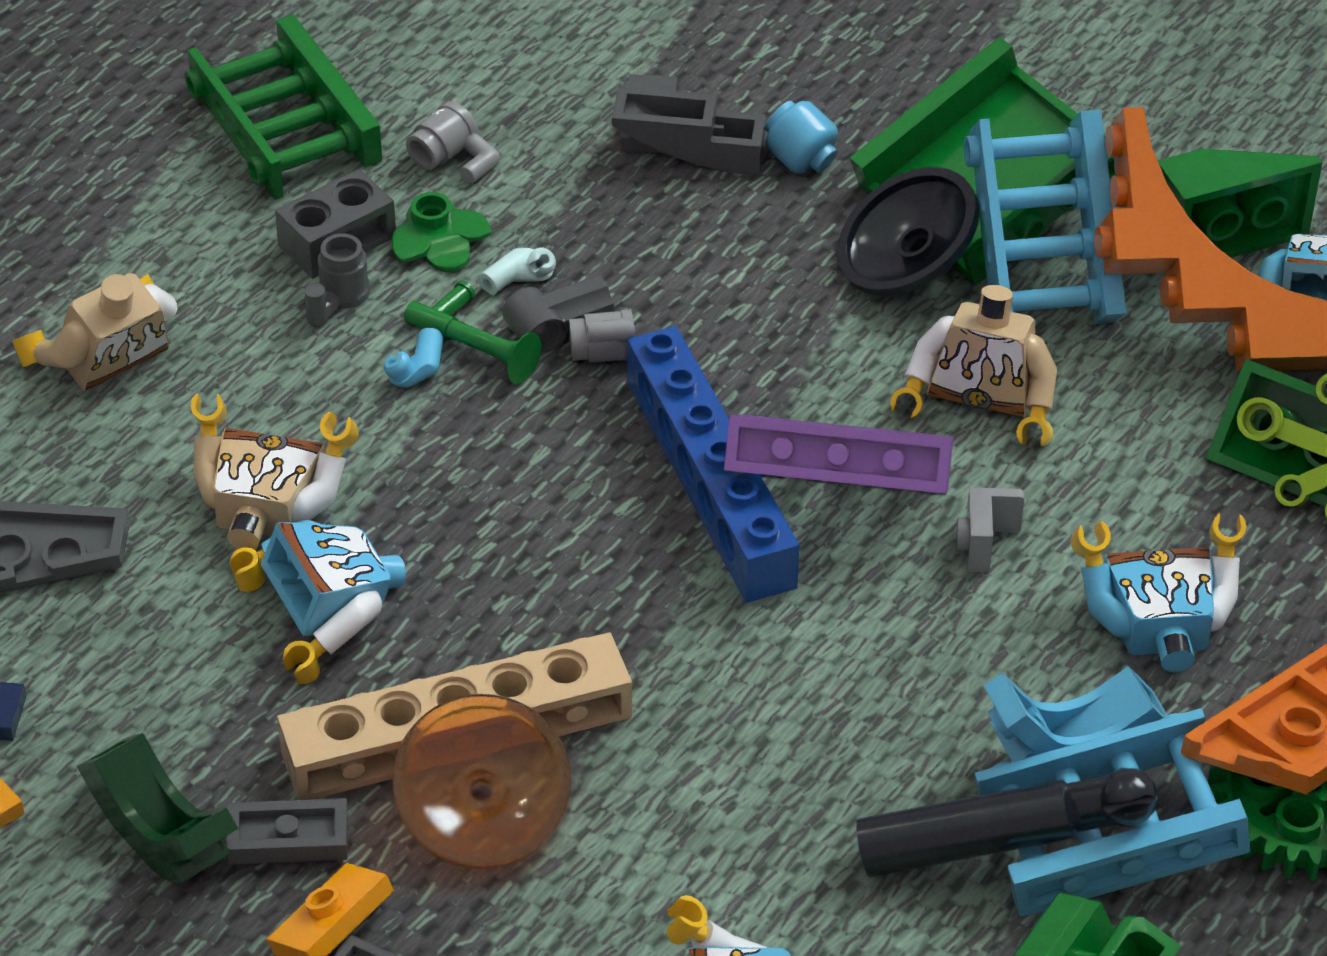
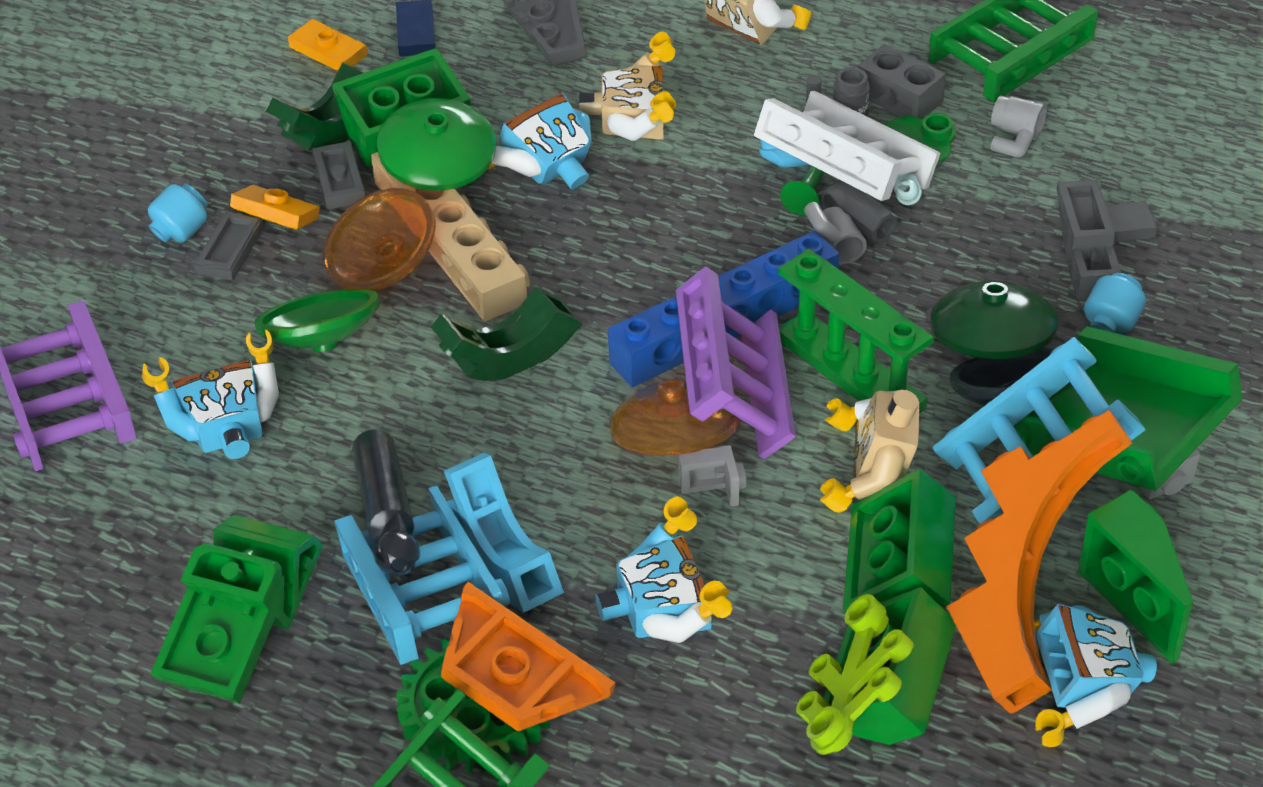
camera: 80 degrees right, 0 degrees up
none -> green dish [254,288,380,352]
none -> green slope [332,48,471,167]
none -> green dish [377,98,496,191]
none -> dark green arch [431,287,583,381]
none -> clear orange dish [609,379,741,455]
none -> white fence [754,91,941,201]
none -> green fence [778,248,934,413]
none -> green slope [843,469,956,612]
none -> dark green dish [930,281,1058,359]

